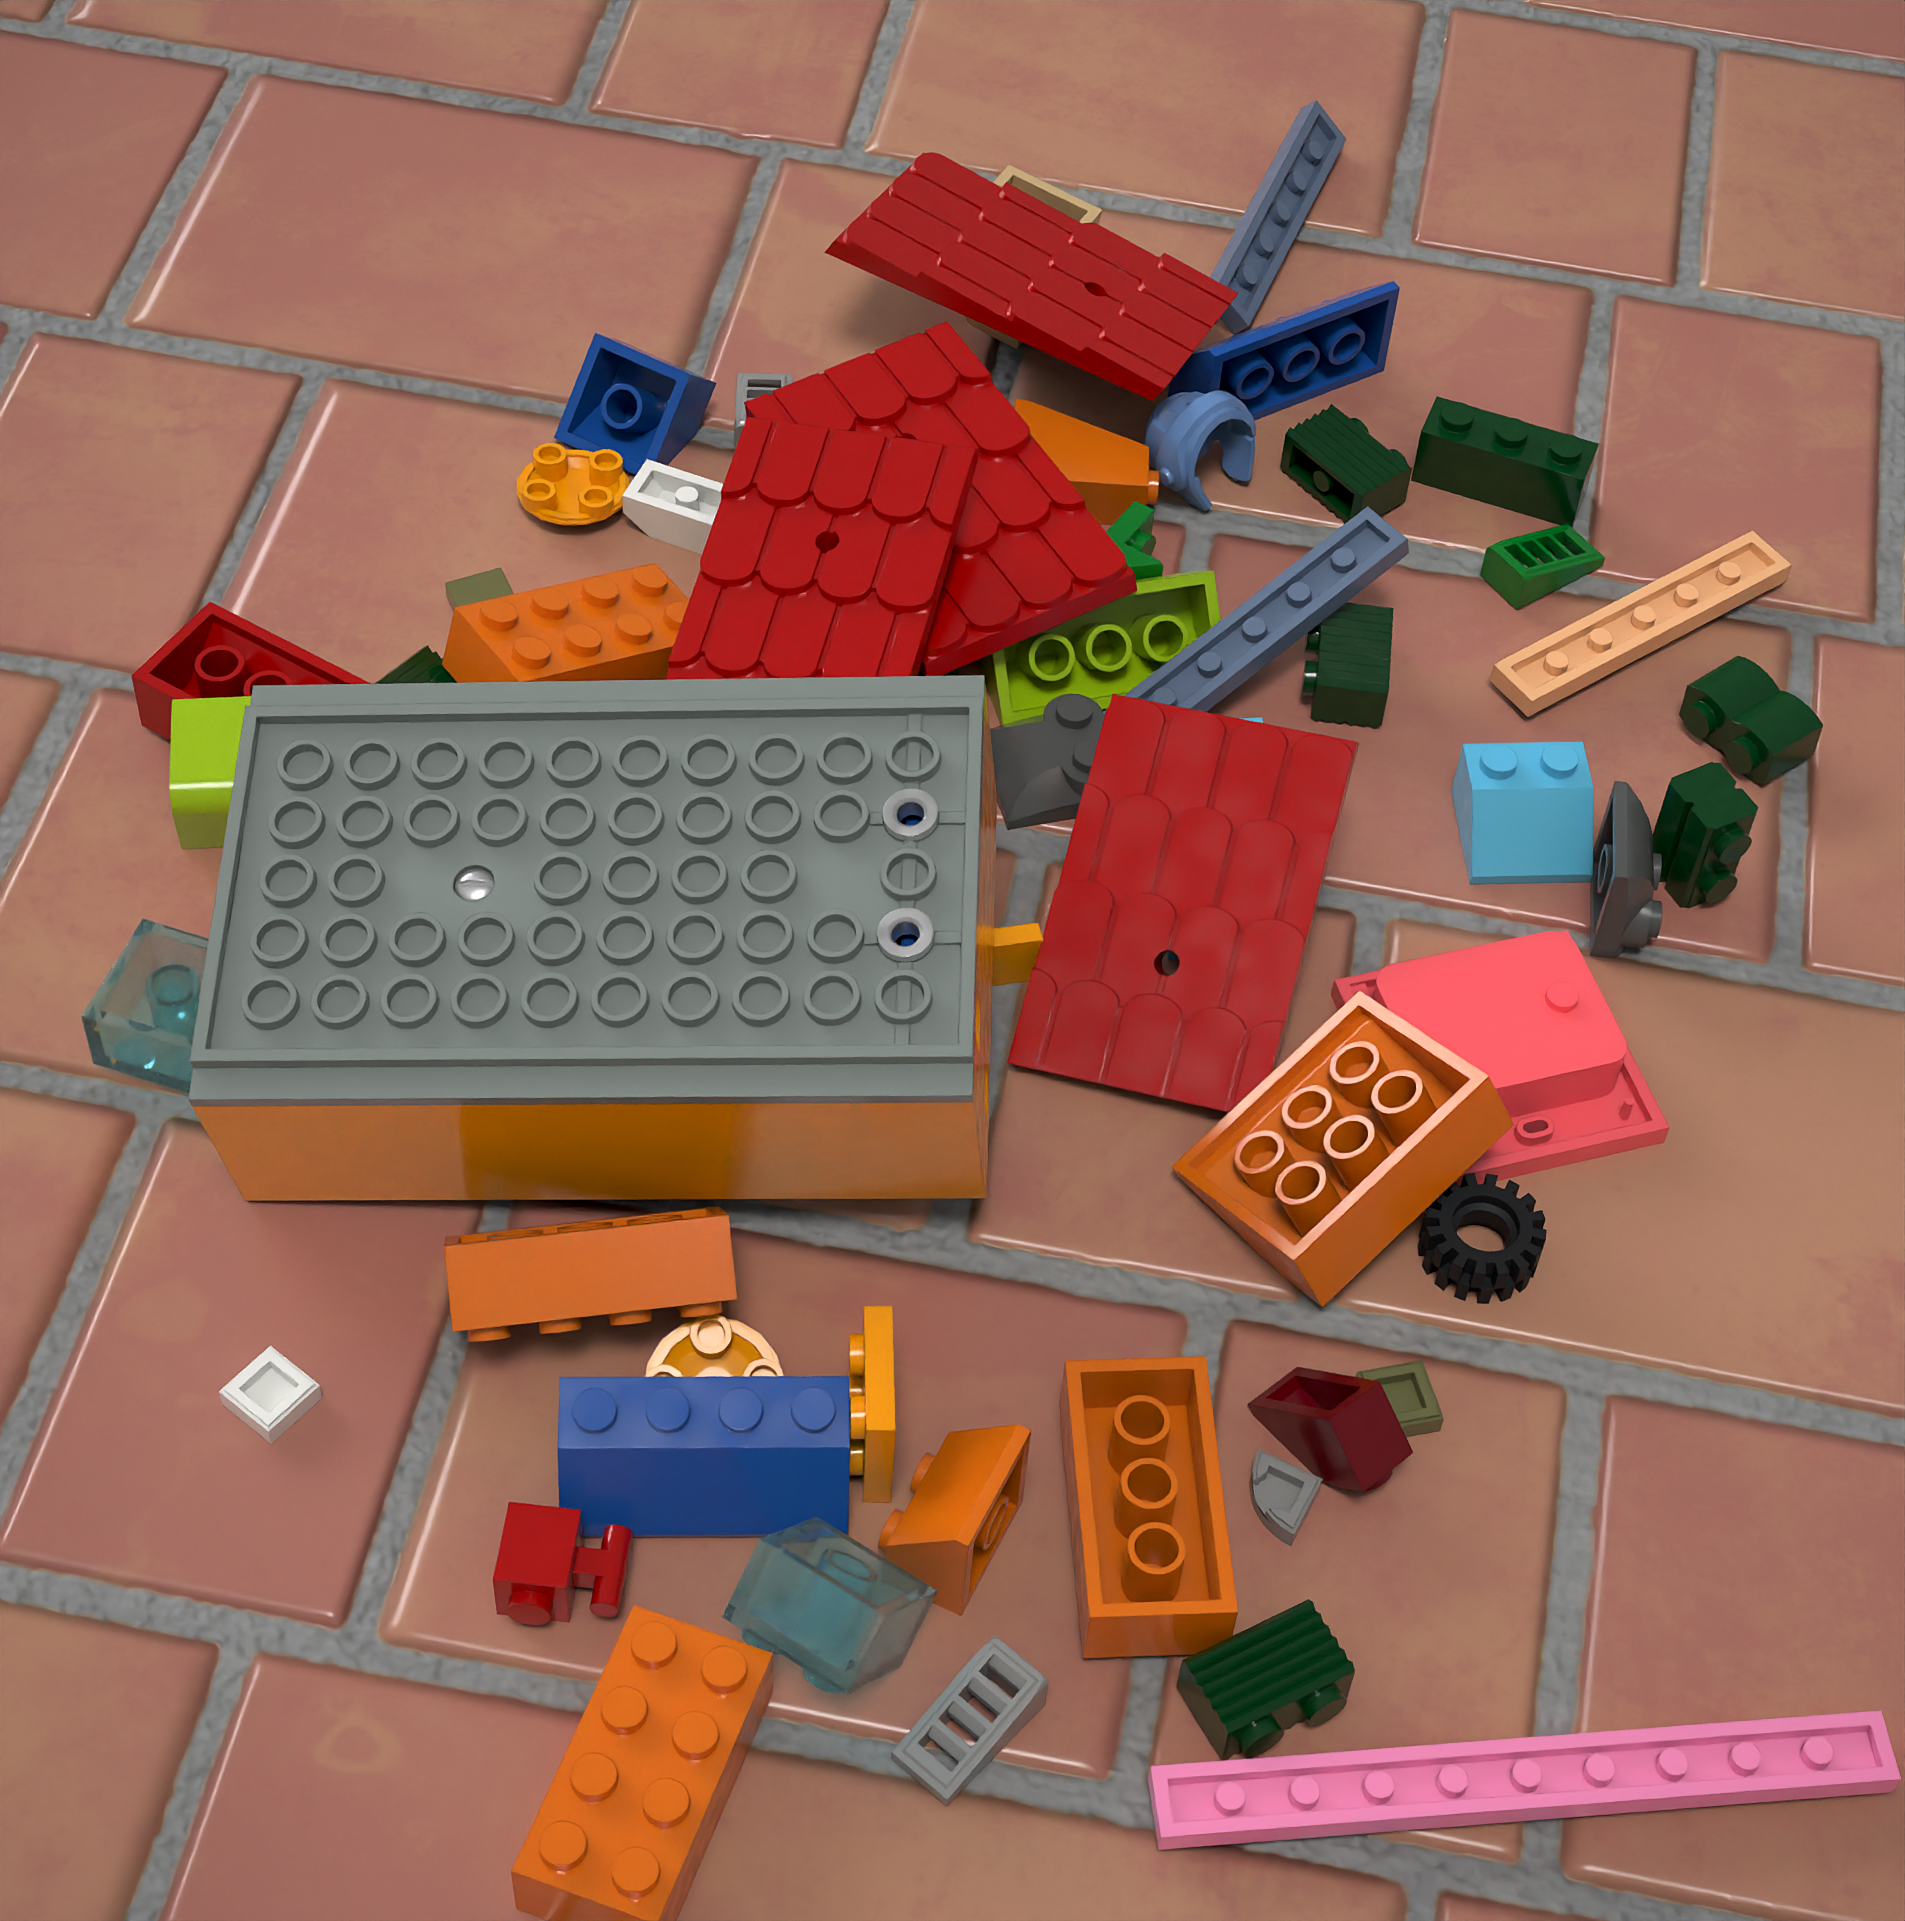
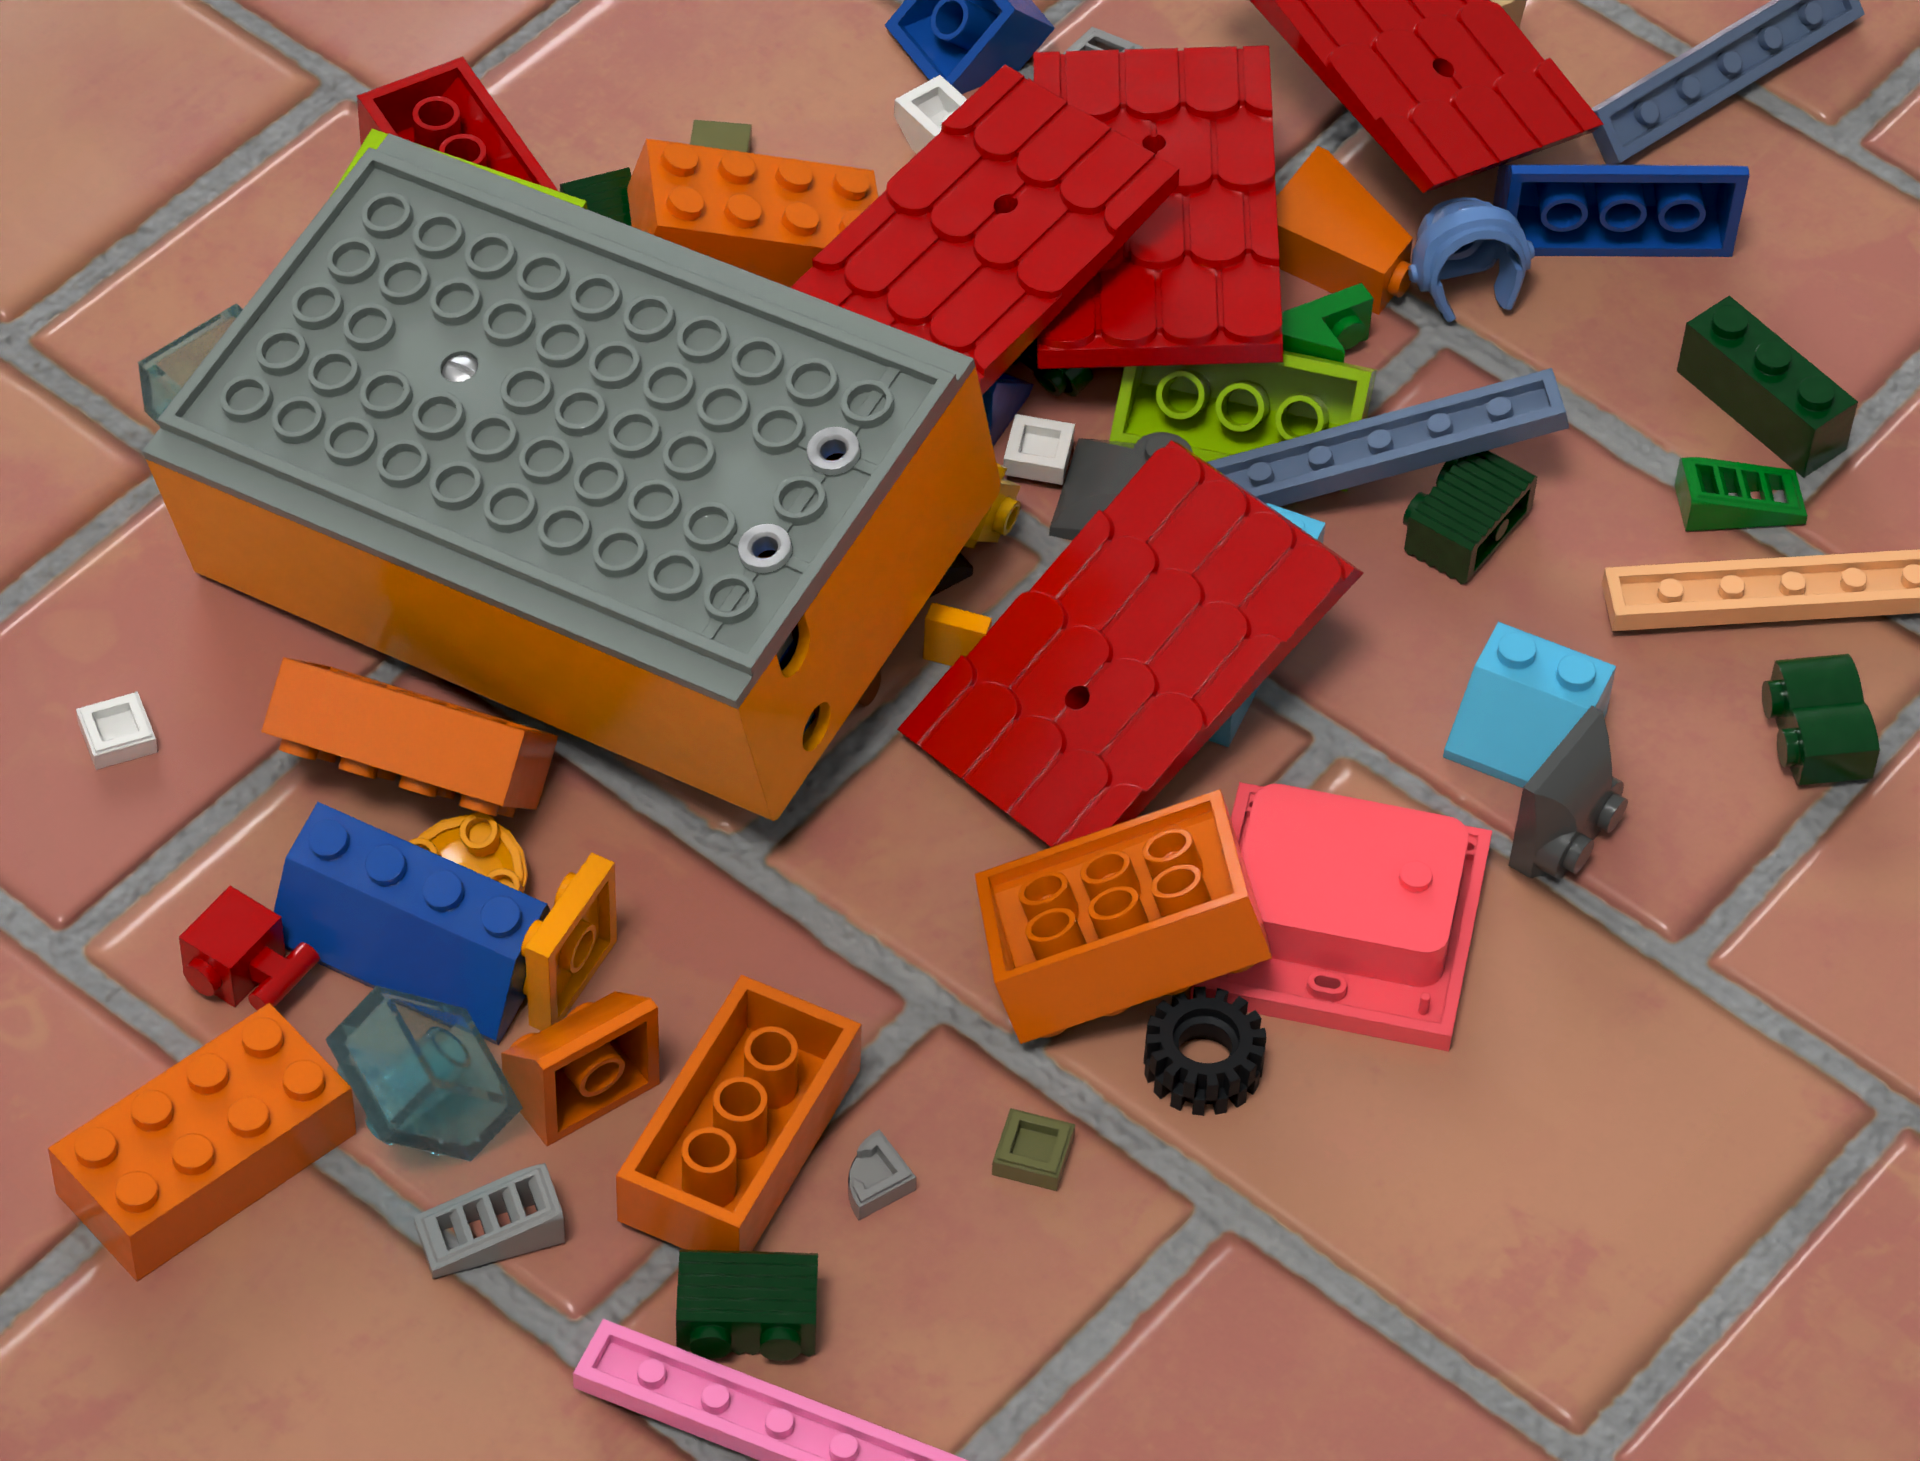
camera: 30 degrees right, 0 degrees up
light orange dish [517,443,629,525] -> none
dark red slope [1248,1367,1413,1492] -> none
dark green brick [1280,404,1412,524] -> none
dark green brick [1653,762,1758,909] -> none

